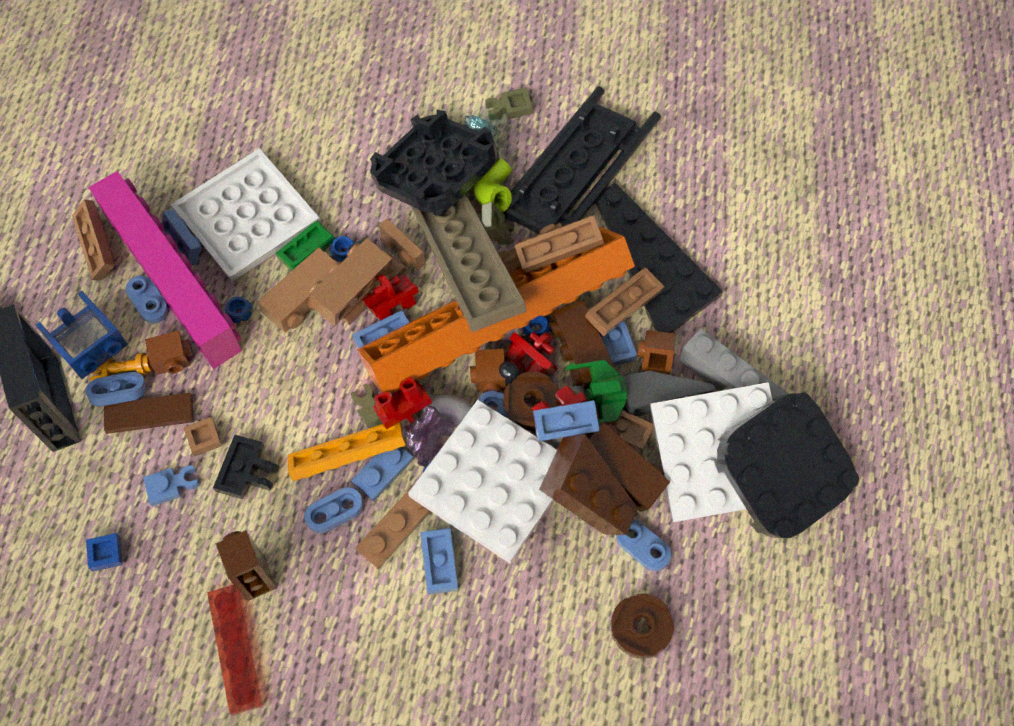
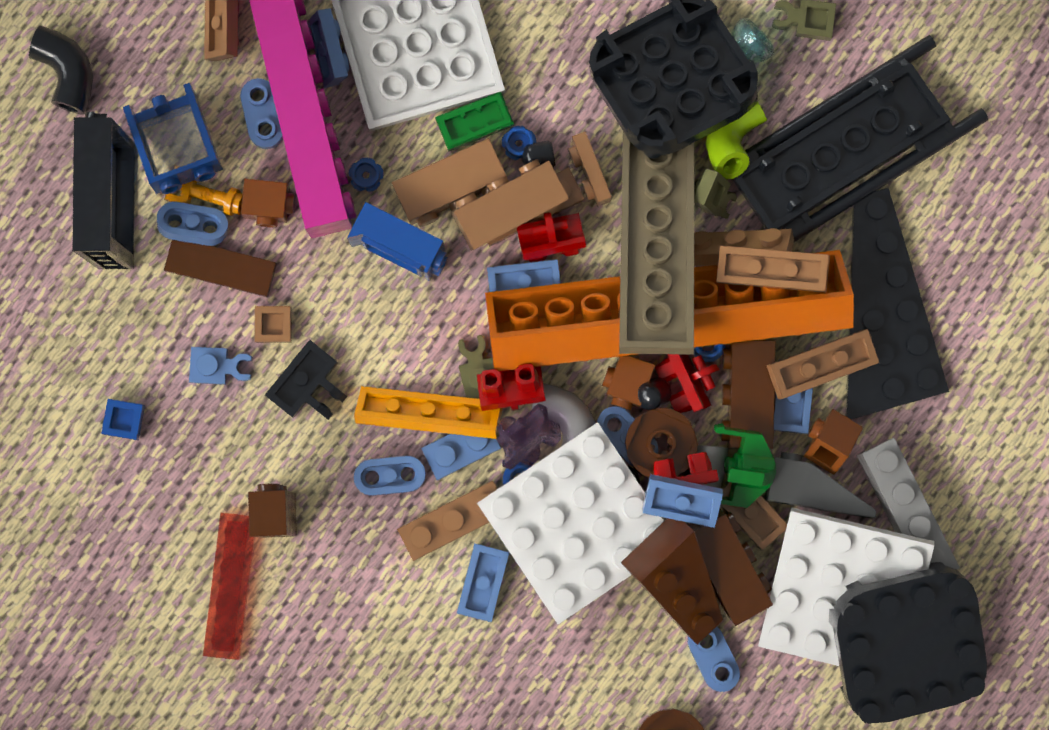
camera: 20 degrees right, 20 degrees up
none -> blue window [347,202,448,281]

